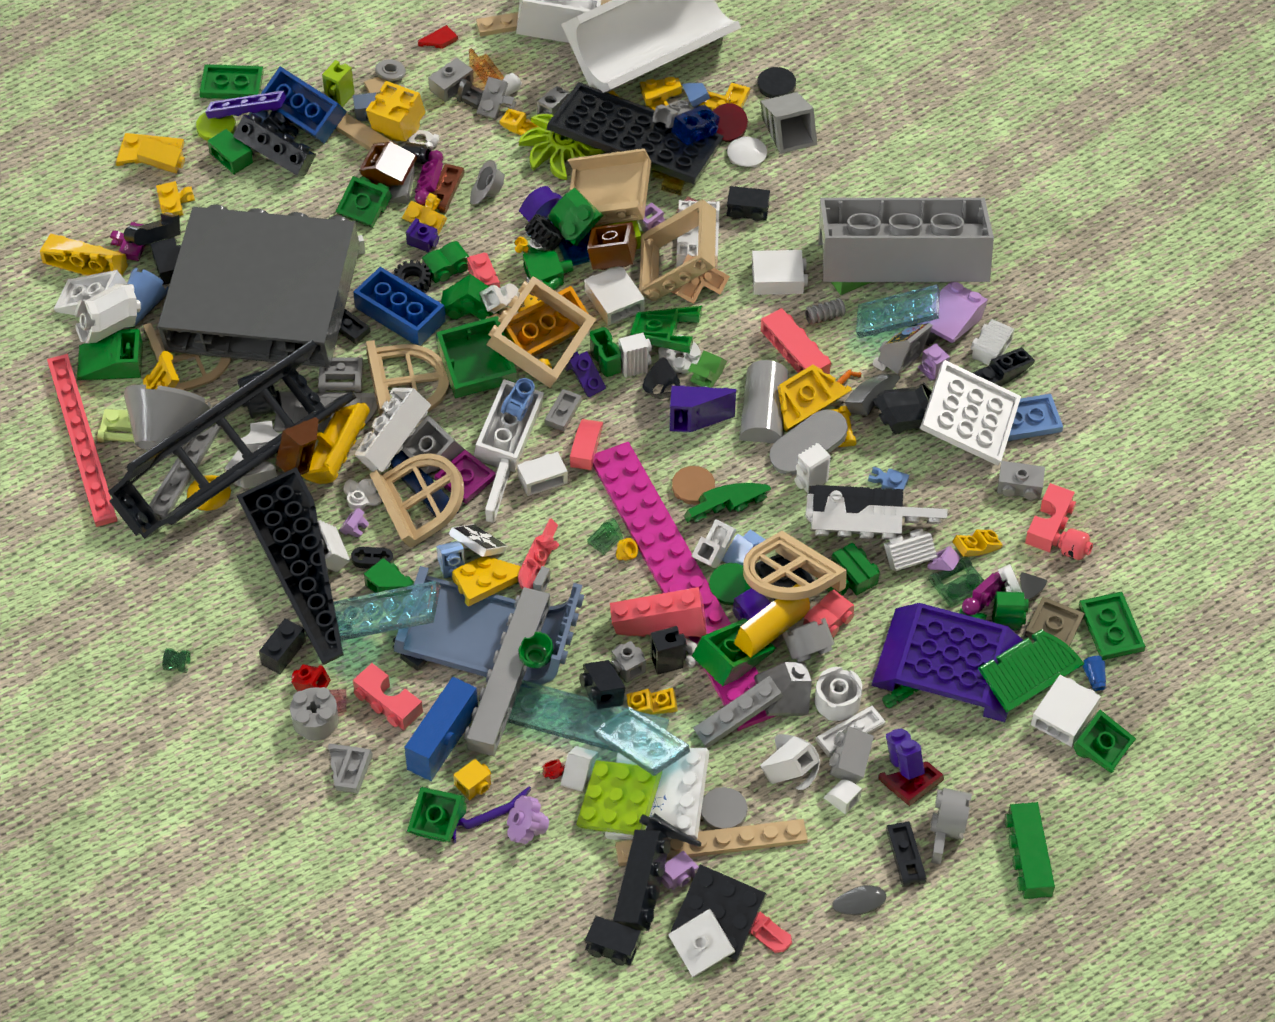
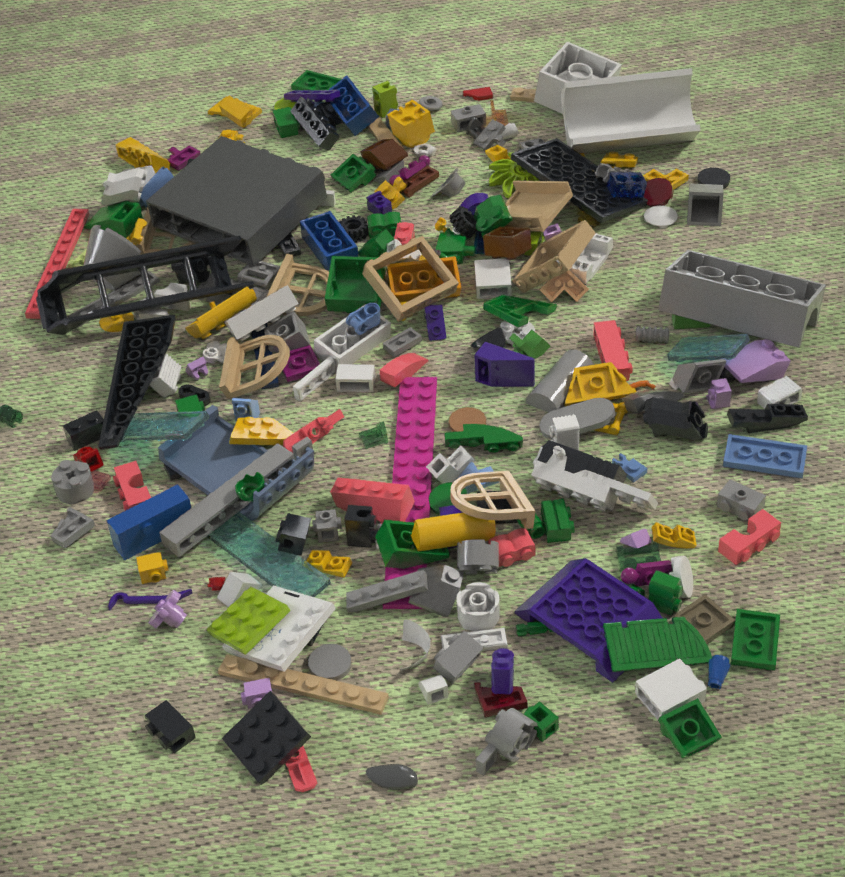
camera: 30 degrees right, 10 degrees down
black leg [124,212,181,246] -> none
reddish brown slope [275,417,319,475] -> none
black brick [402,142,431,164] -> none
green slope [407,786,467,842] -> none
tile [449,524,508,557] -> none
green brick [590,327,621,377] -> none
clear light blue plate [594,707,690,776] -> none
black brick [613,830,671,931] -> none
yellow tile [616,538,638,561] -> none
white brick [618,333,652,378] -> none
black piece [639,813,701,847] -> none
white plate [668,909,735,977] -> none
medium blue tile [682,83,710,107] -> none
black brick [726,186,770,221] -> none
white brick [752,250,808,295] -> none
white slope [760,736,819,784] -> none
white brick [884,529,937,571] -> none
black plate [886,821,927,888] -> none
white plate [920,360,1021,466] -> none
green brick [1004,802,1055,899] -> none
dark grey tile [1020,572,1047,600] -> none
coral head [1058,528,1093,560] -> none
none -> green brick [524,701,559,742]

